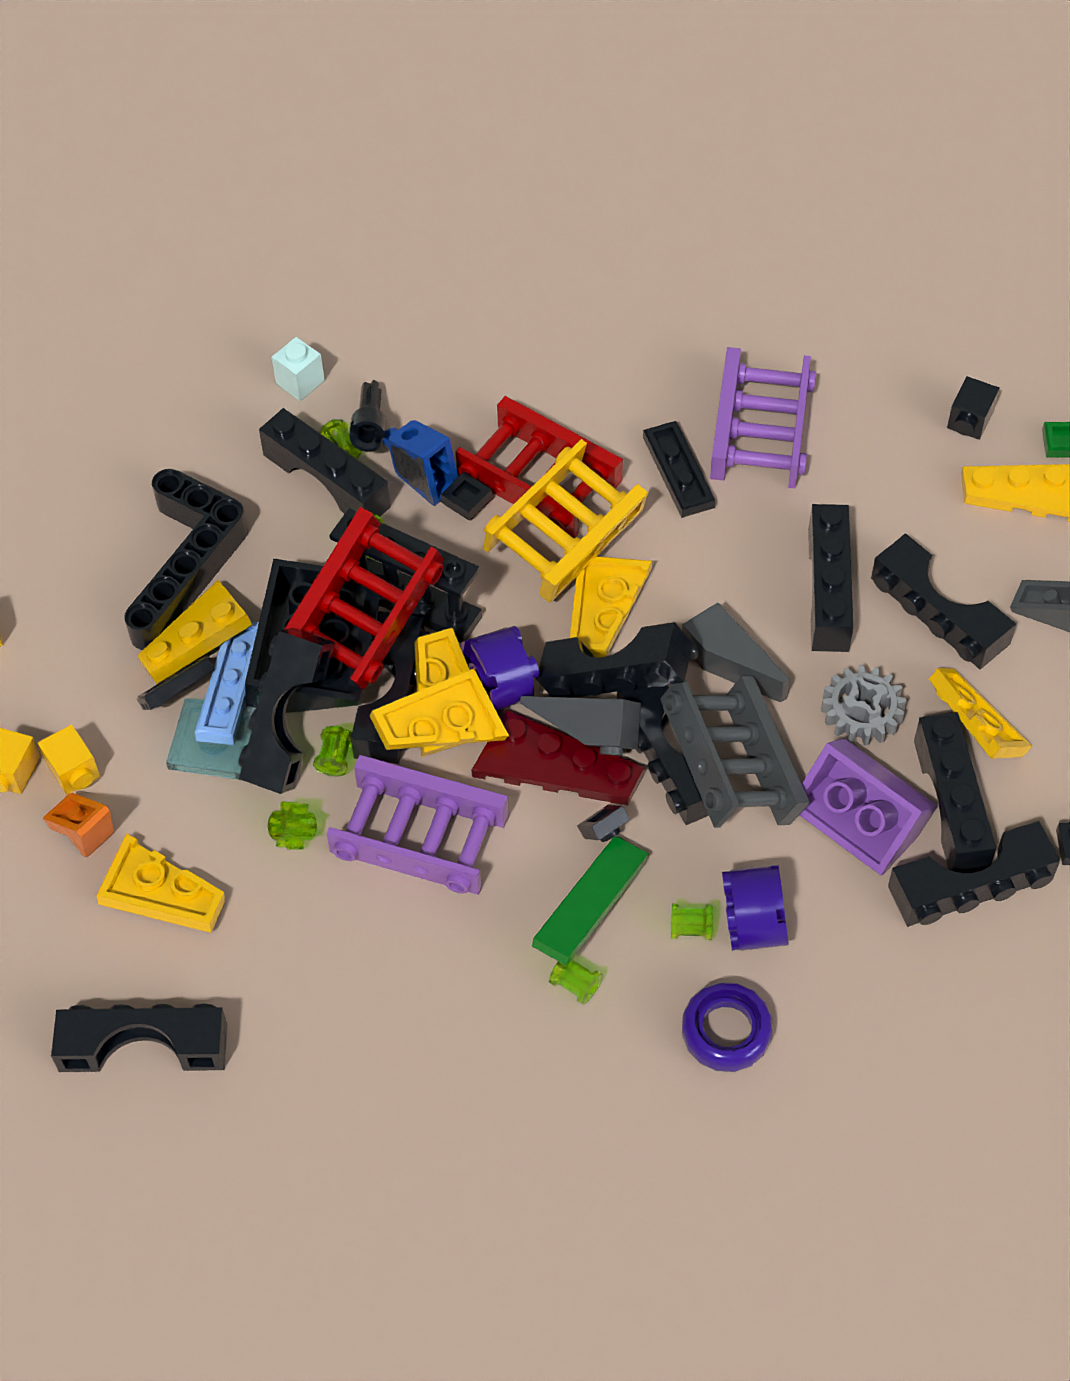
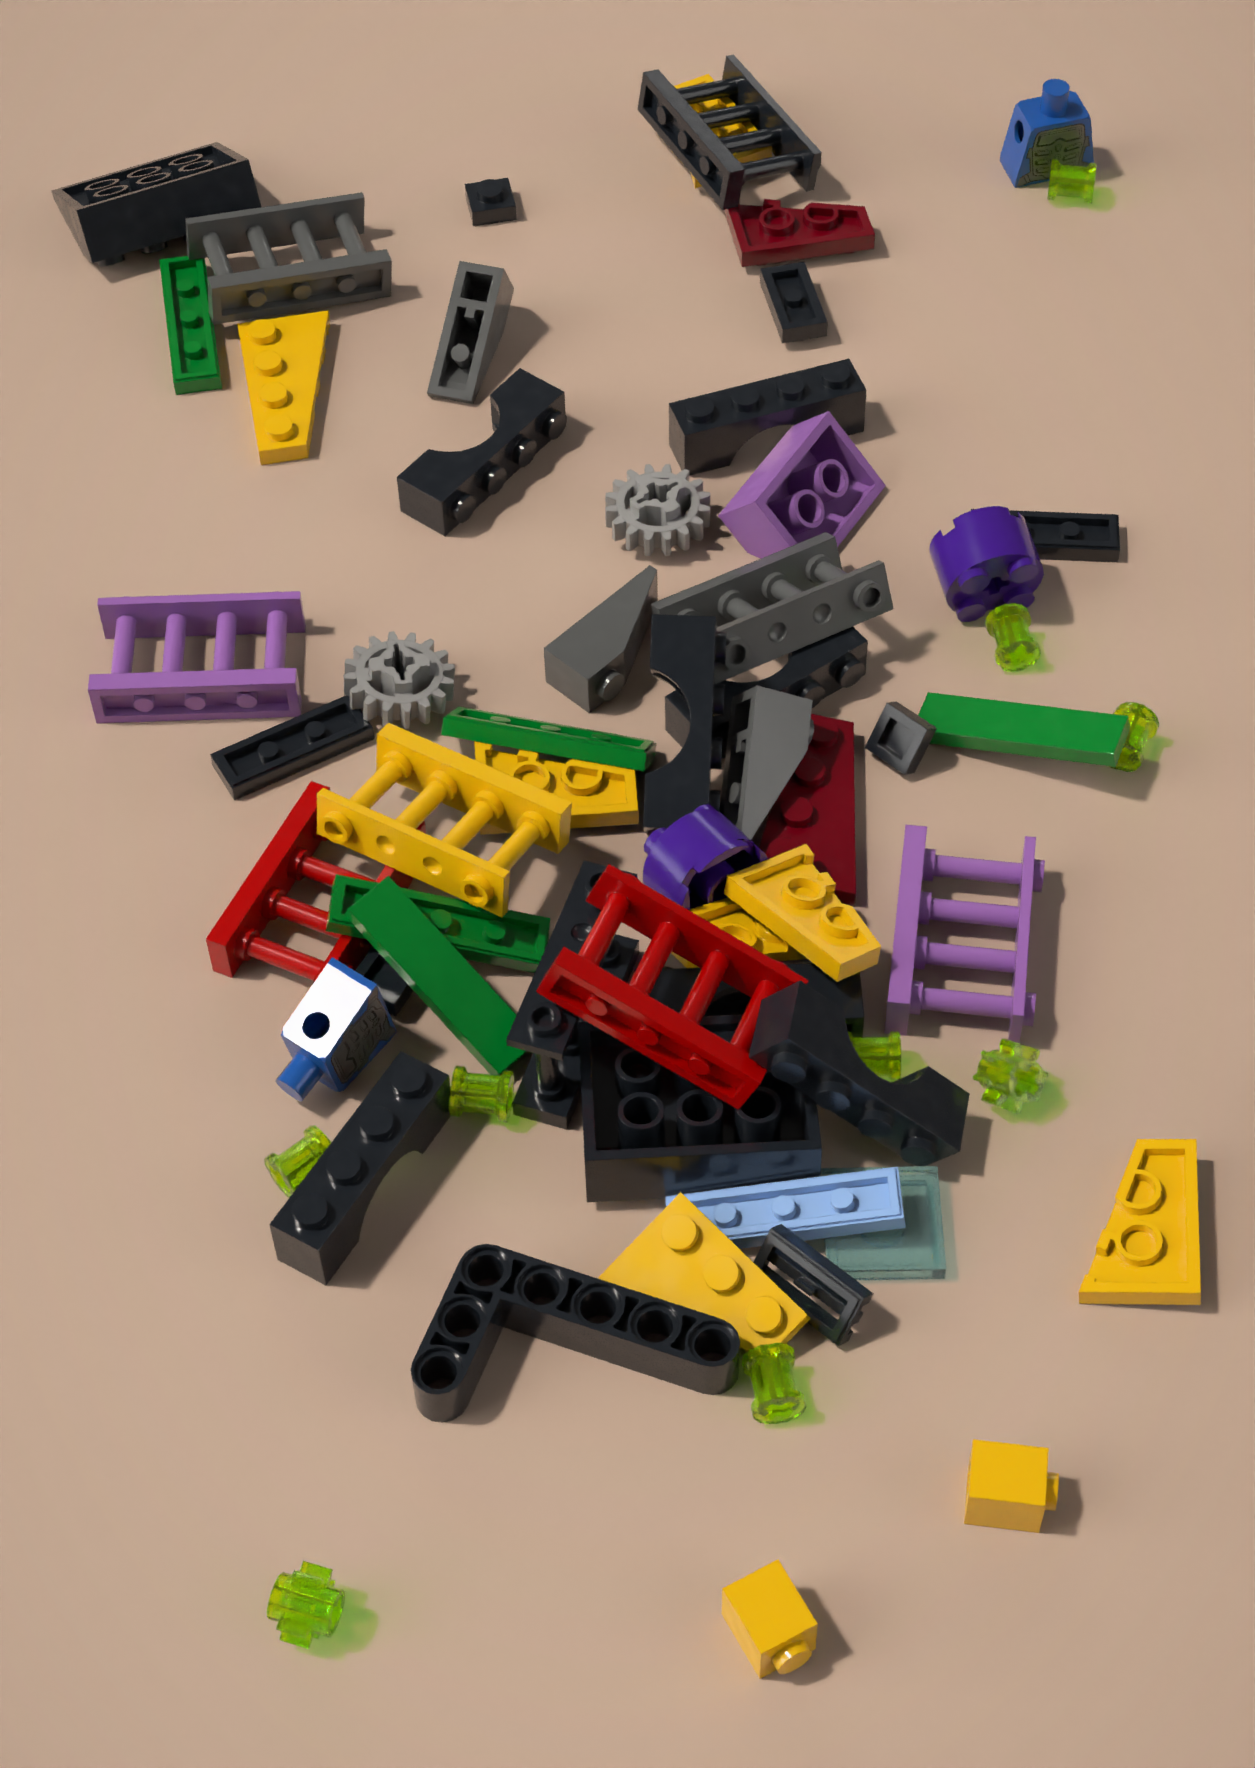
camera: 100 degrees left, 5 degrees down
yellow brick [38,724,100,795] -> none
orange slope [42,792,114,858] -> none
light aqua brick [271,337,325,401] -> none
black piece [349,380,386,452] -> none
dark purple wheel [682,982,772,1072] -> none
black arch [808,504,853,652] -> none
black arch [888,821,1060,927] -> none
yellow wing [928,668,1032,759] -> none
black brick [947,376,1000,440] -> none
none -> clear neon green gear [267,1561,345,1649]
none -> green tile [325,874,550,973]
none -> light grey gear [343,631,455,729]
none -> green tile [345,875,528,1080]
none -> green tile [441,706,657,771]
none -> clear neon green bush [742,1343,807,1424]
none -> black tile [971,509,1120,562]

